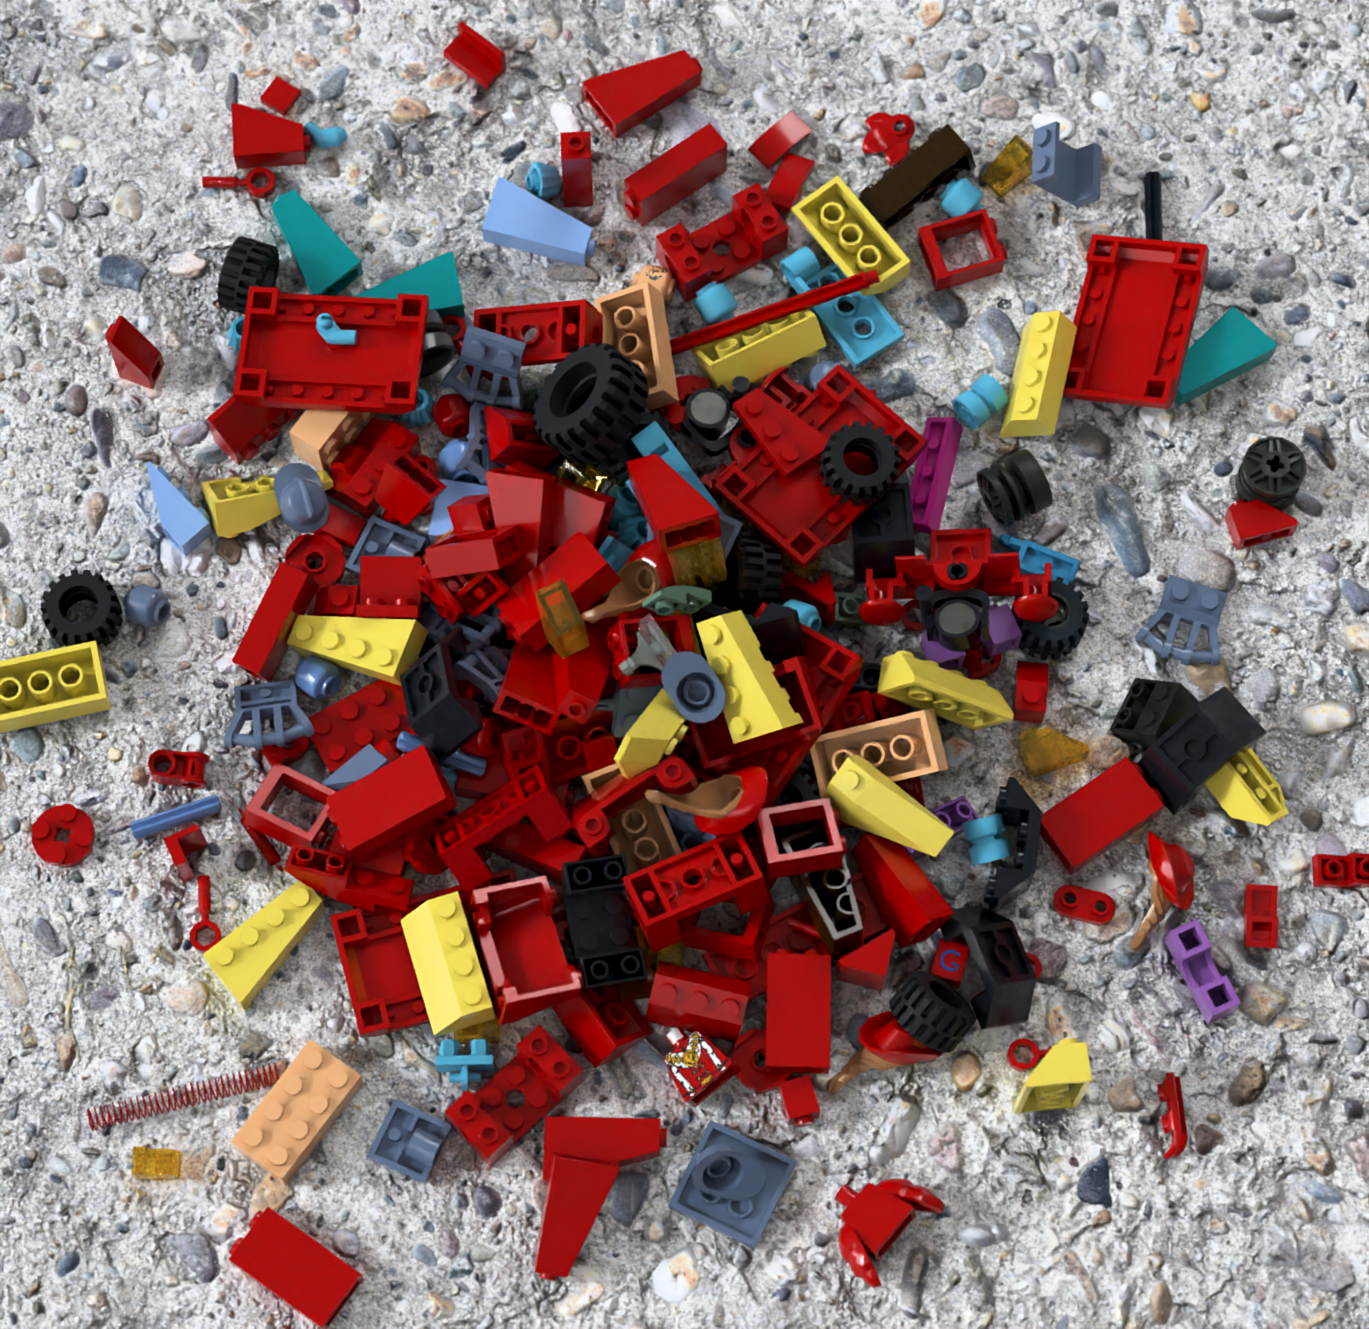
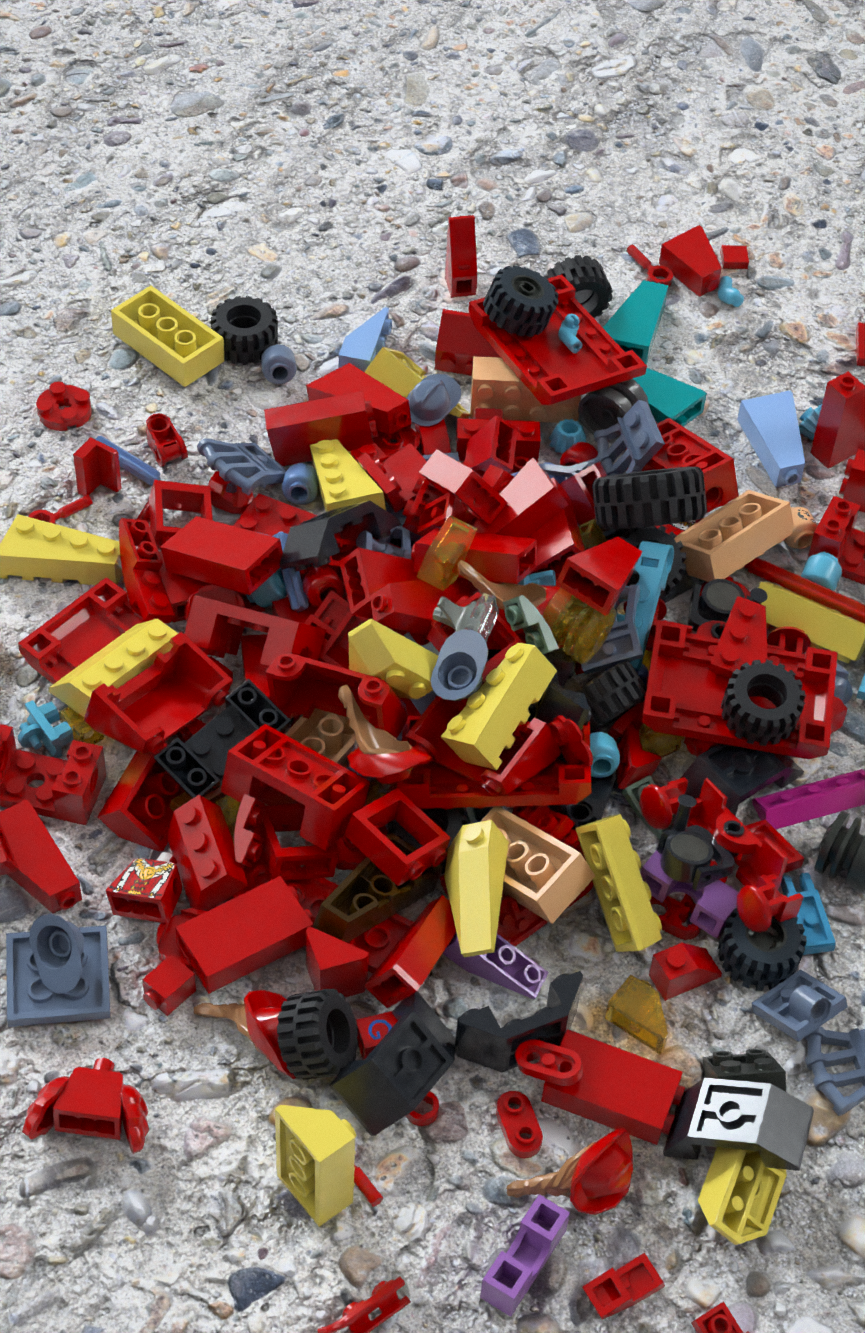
camera: 55 degrees right, 20 degrees down
medium azure wheel [962,814,1012,866] -> none
none -> red slope [234,794,265,868]
none -> red slope [306,363,412,434]
none -> black wheel [483,266,559,337]
none -> red plate [515,1039,583,1086]
none -> red plate [548,715,593,766]
none -> sand blue plate [751,969,848,1042]

